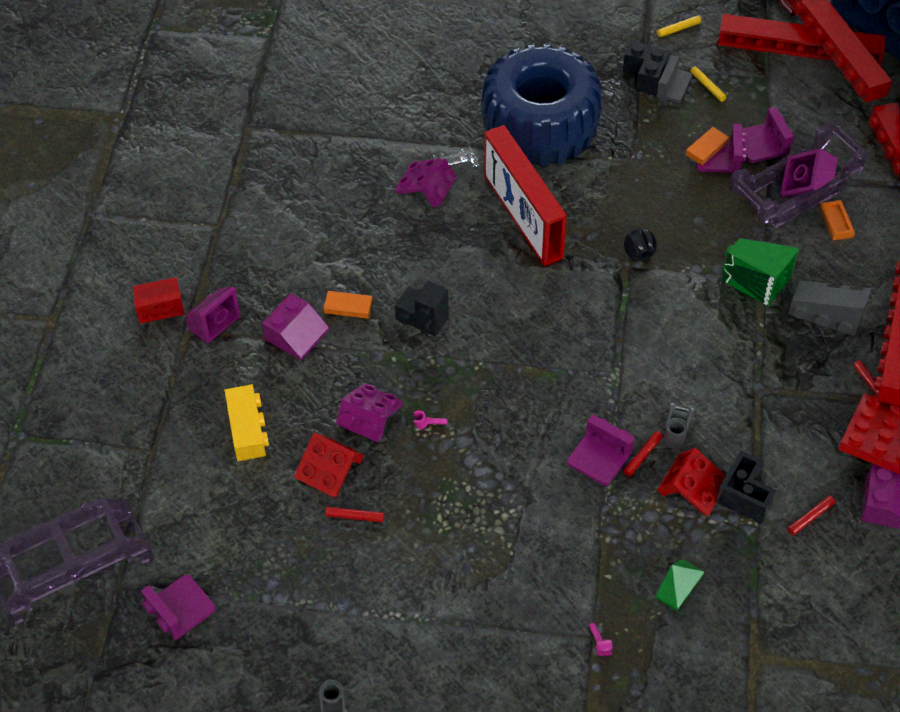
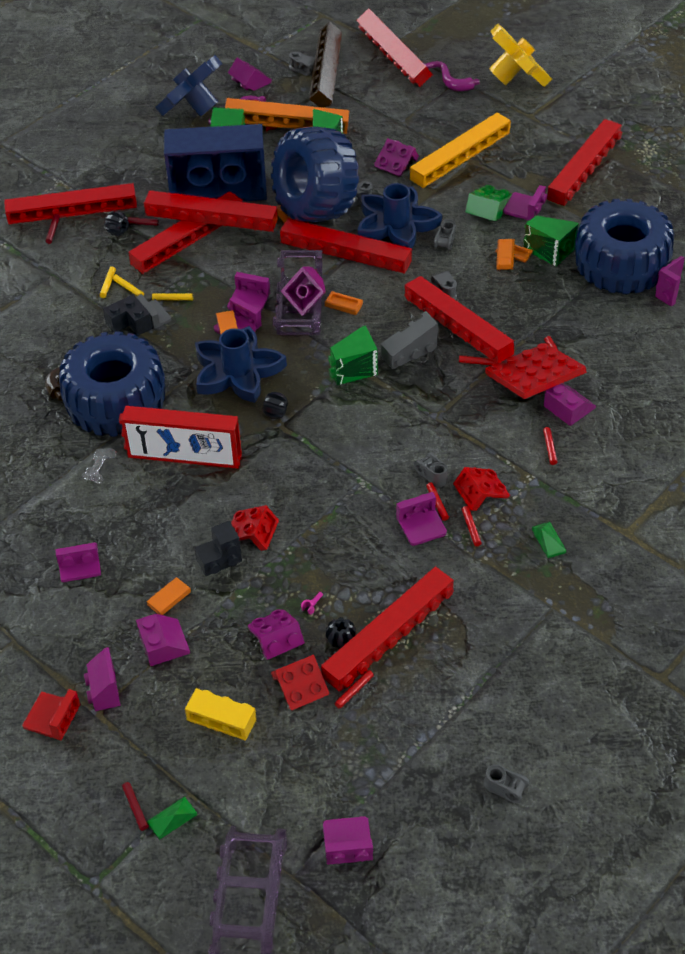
camera: 55 degrees left, 5 degrees down
magenta bracket [395,158,457,207] -> none
dark pink hand [589,623,612,656] -> none
black brick [716,451,776,524] -> none
none -> magenta bracket [55,542,101,582]
none -> yellow piece [112,275,144,296]
none -> dark red piece [122,782,148,831]
none -> green slope [147,797,197,840]
none -> dark blue plant [195,326,287,403]
none -> red bracket [231,505,279,551]
none -> red brick [321,566,454,692]
none -> black piece [325,617,356,649]
none -> red piece [462,506,482,546]

